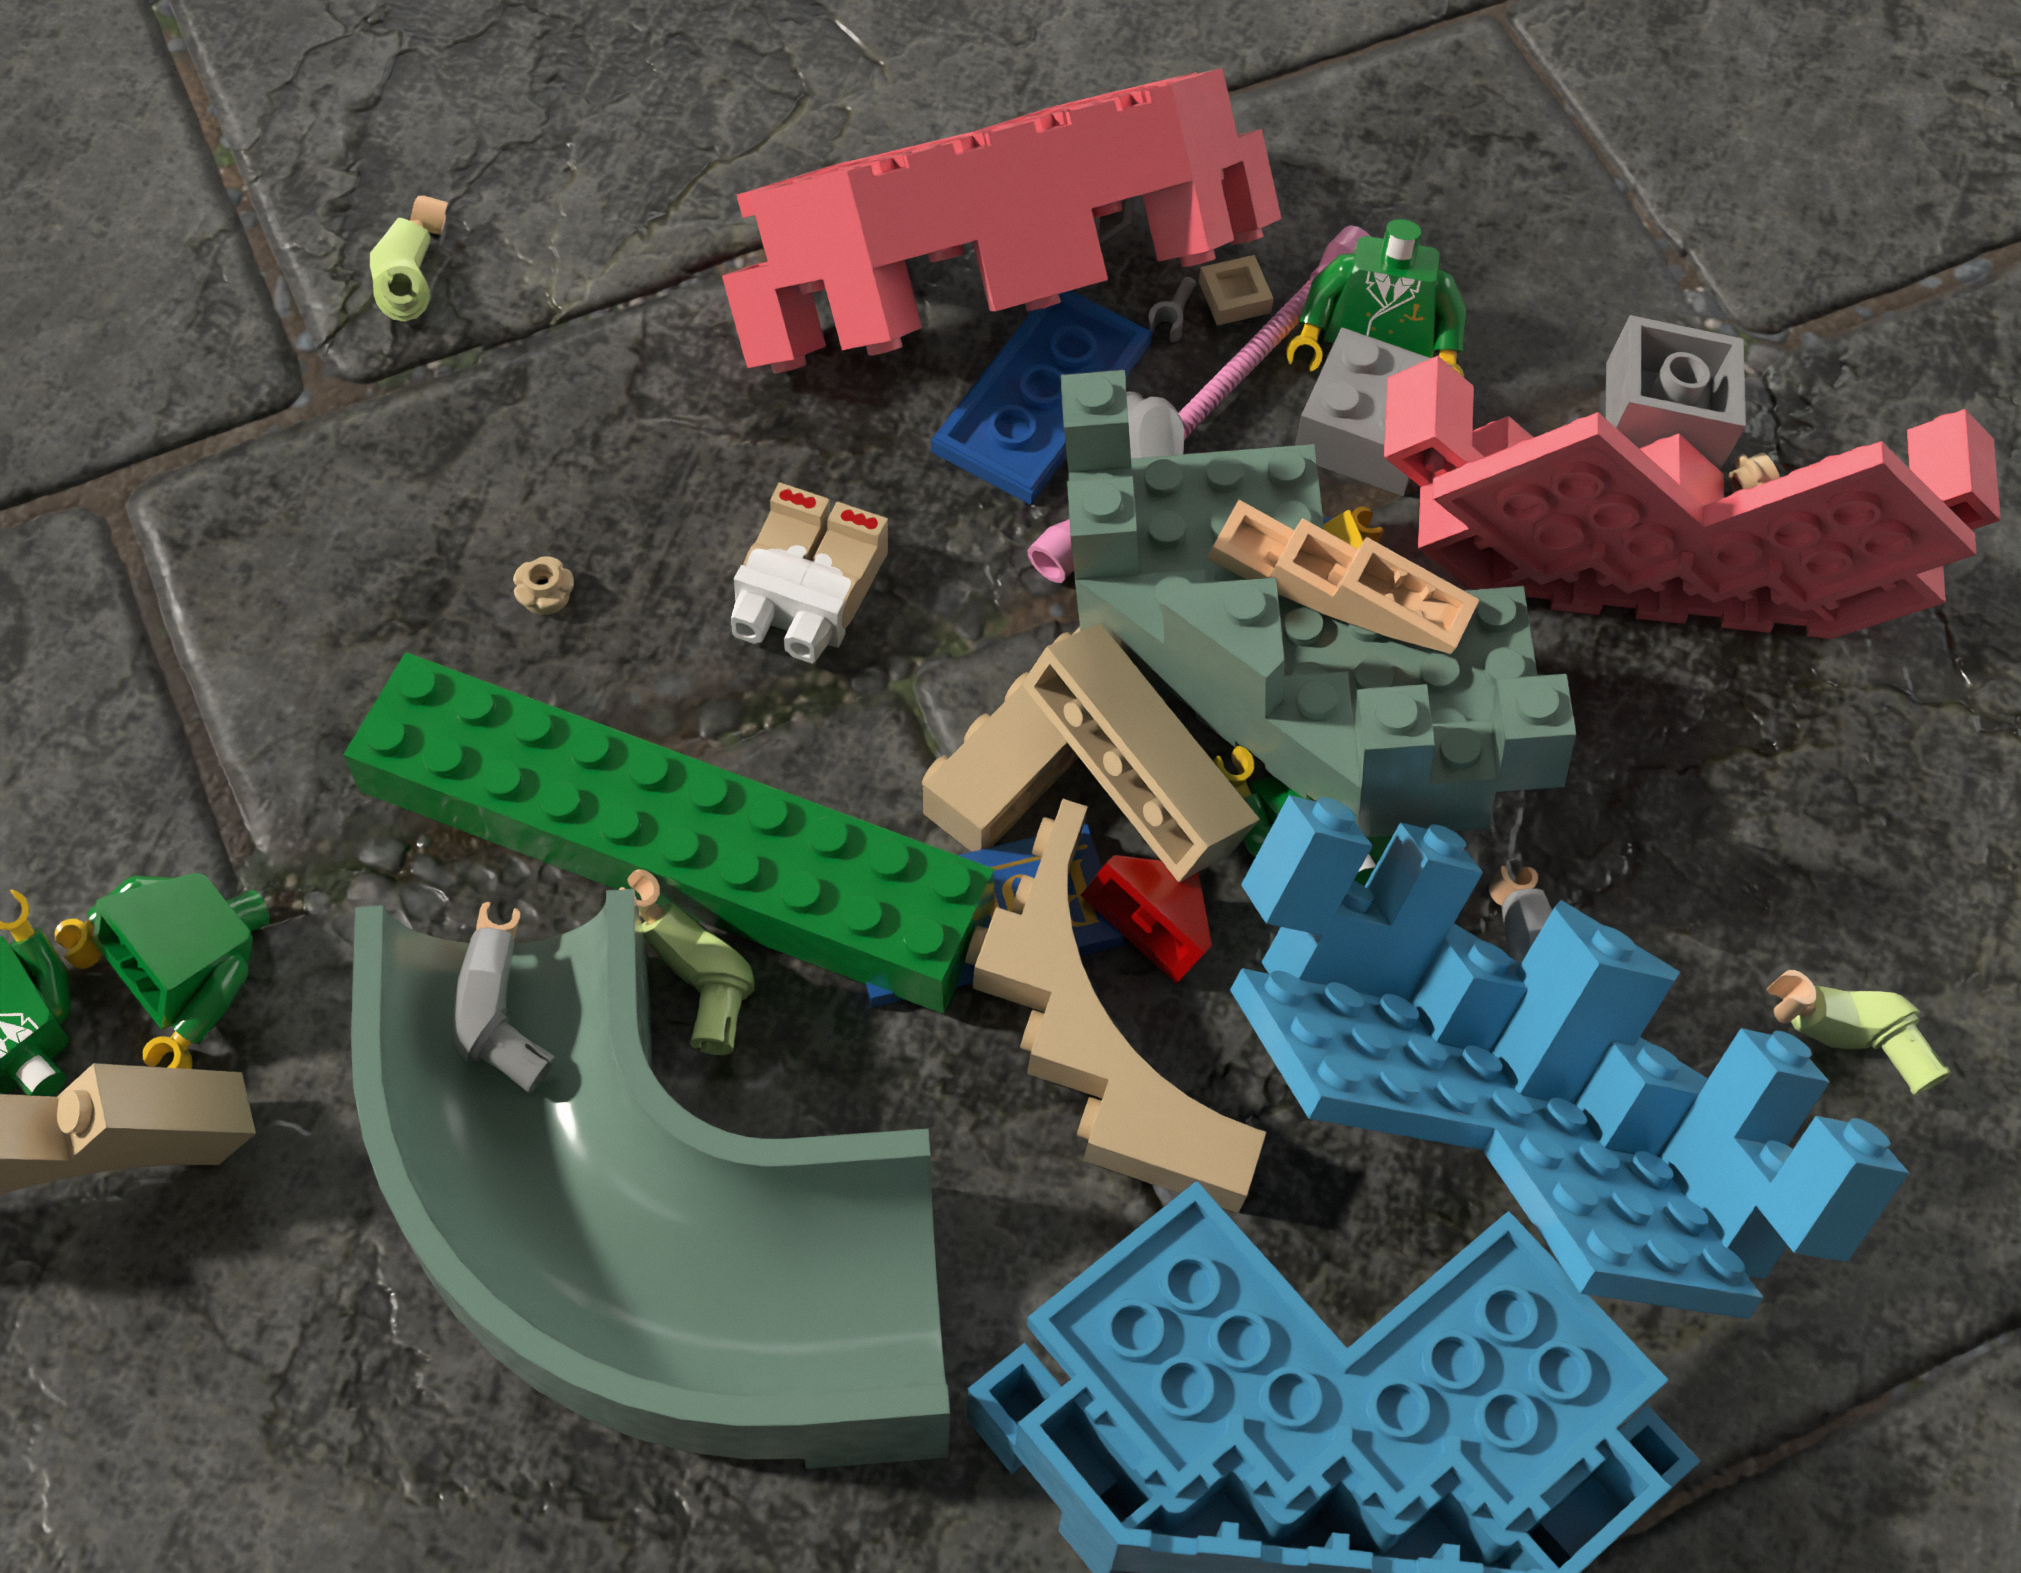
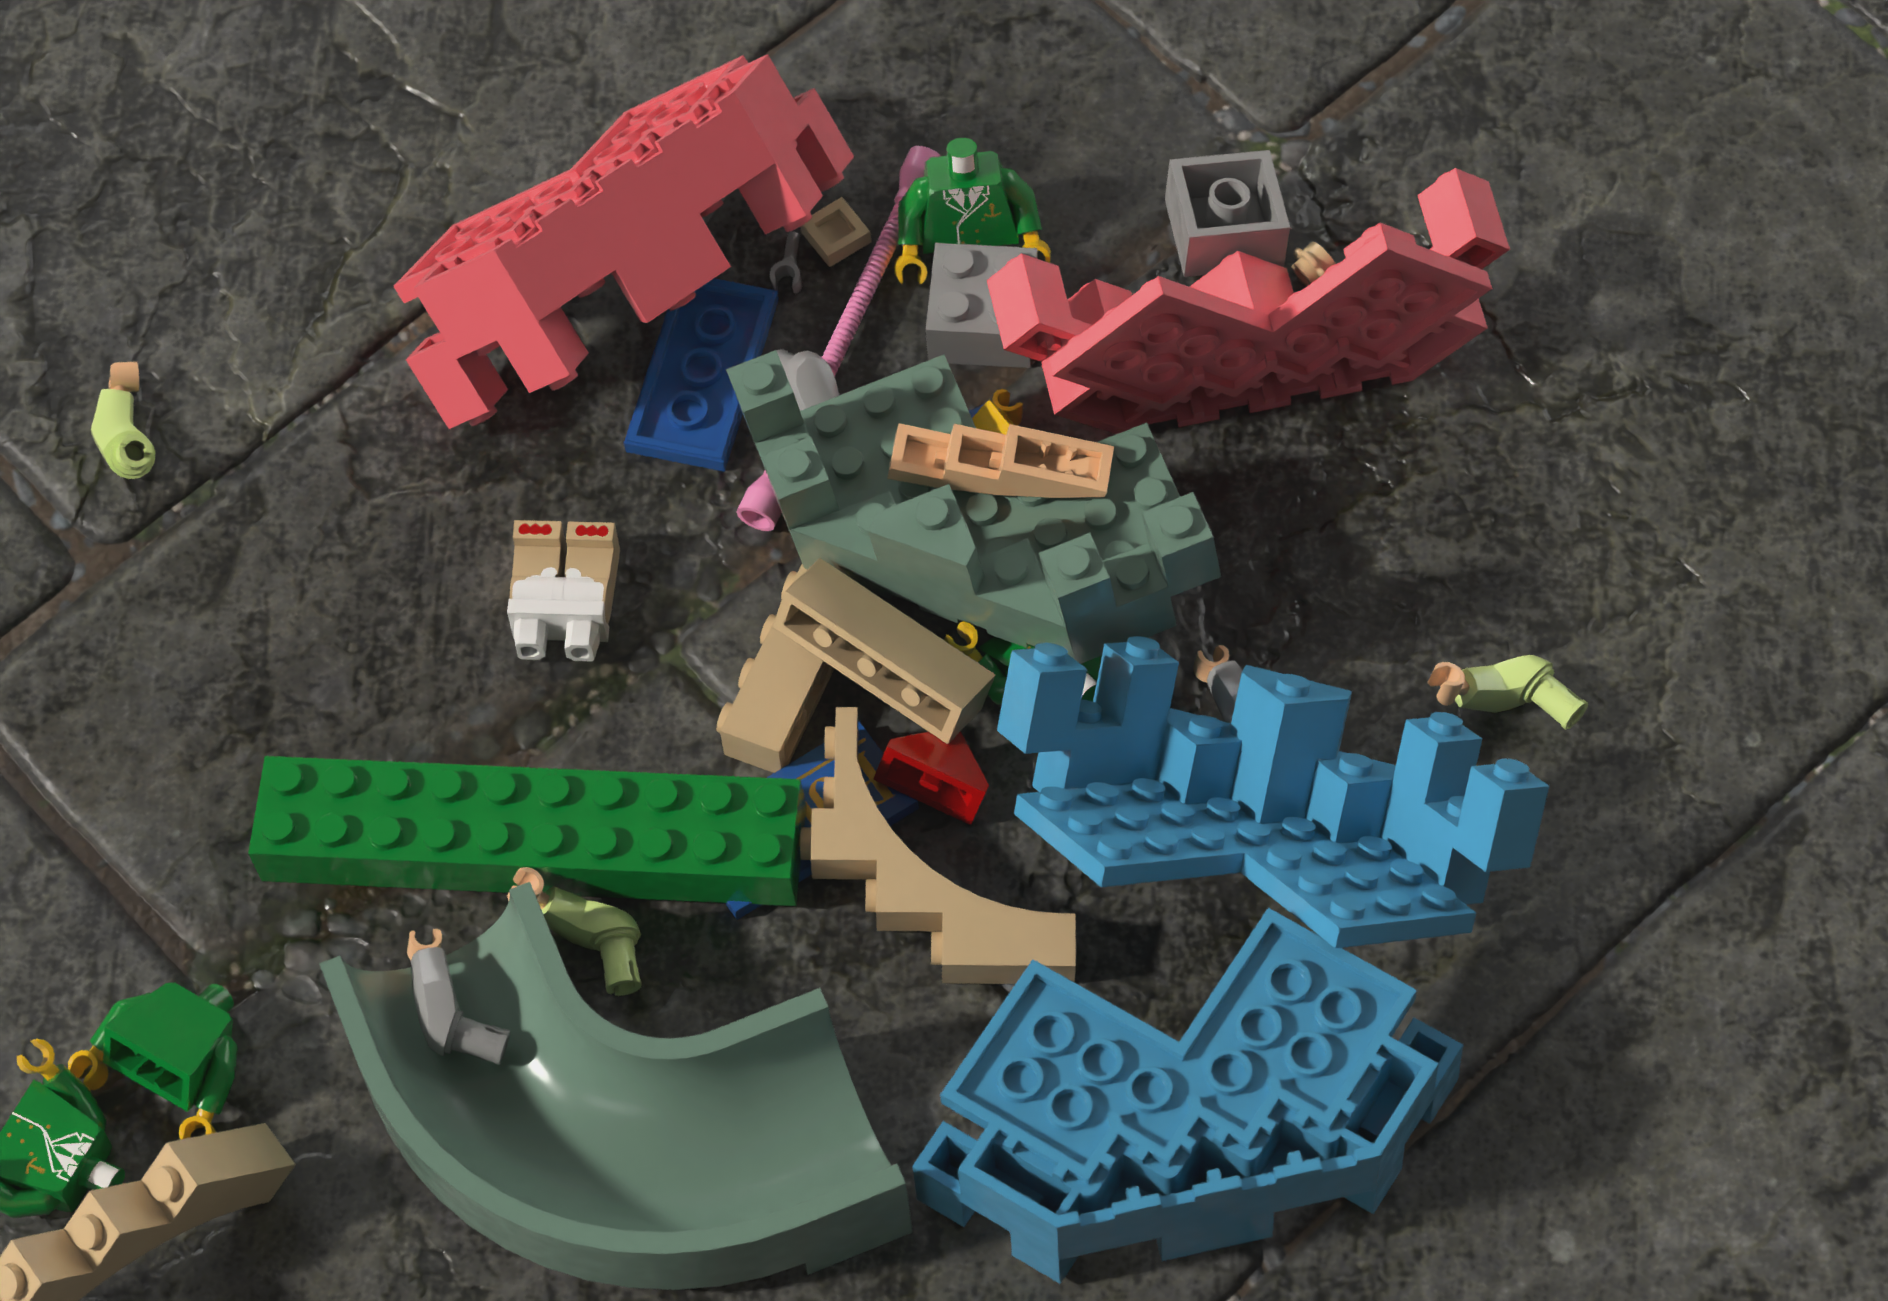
camera: 10 degrees left, 0 degrees up
tan plate [513,557,574,615] -> none

